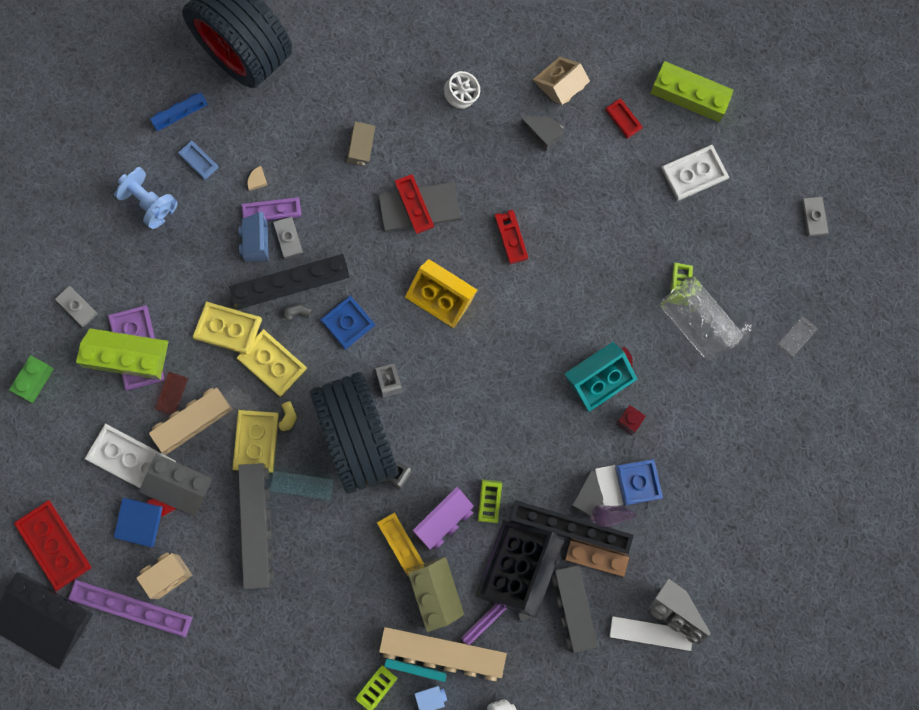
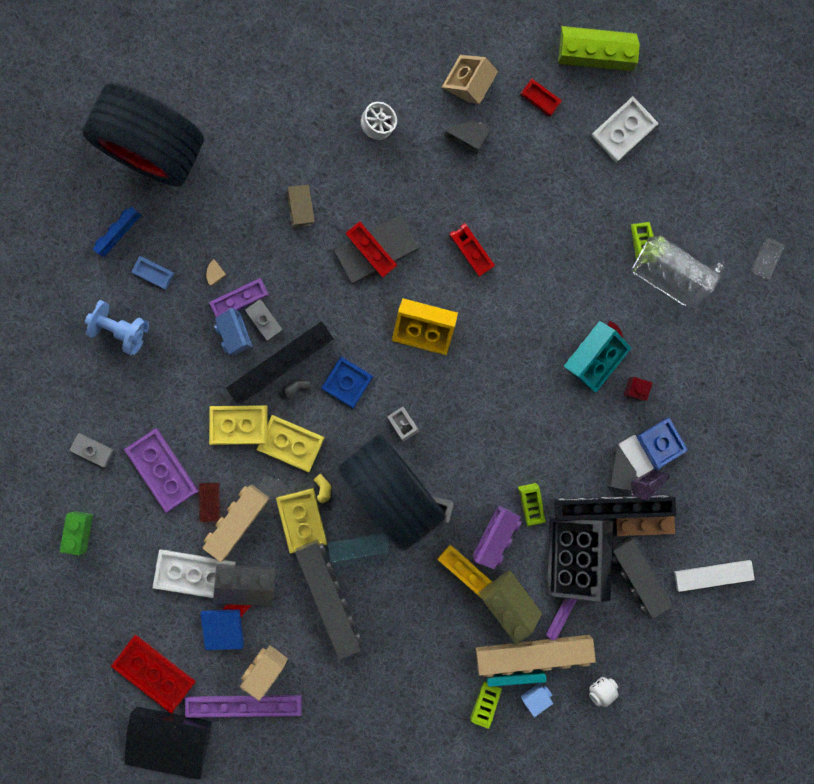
camera: 15 degrees left, 10 degrees up
lime slope [76,328,169,380] -> none
light grey slope [648,579,710,645] -> none
light grey plate [802,197,829,237] -> none

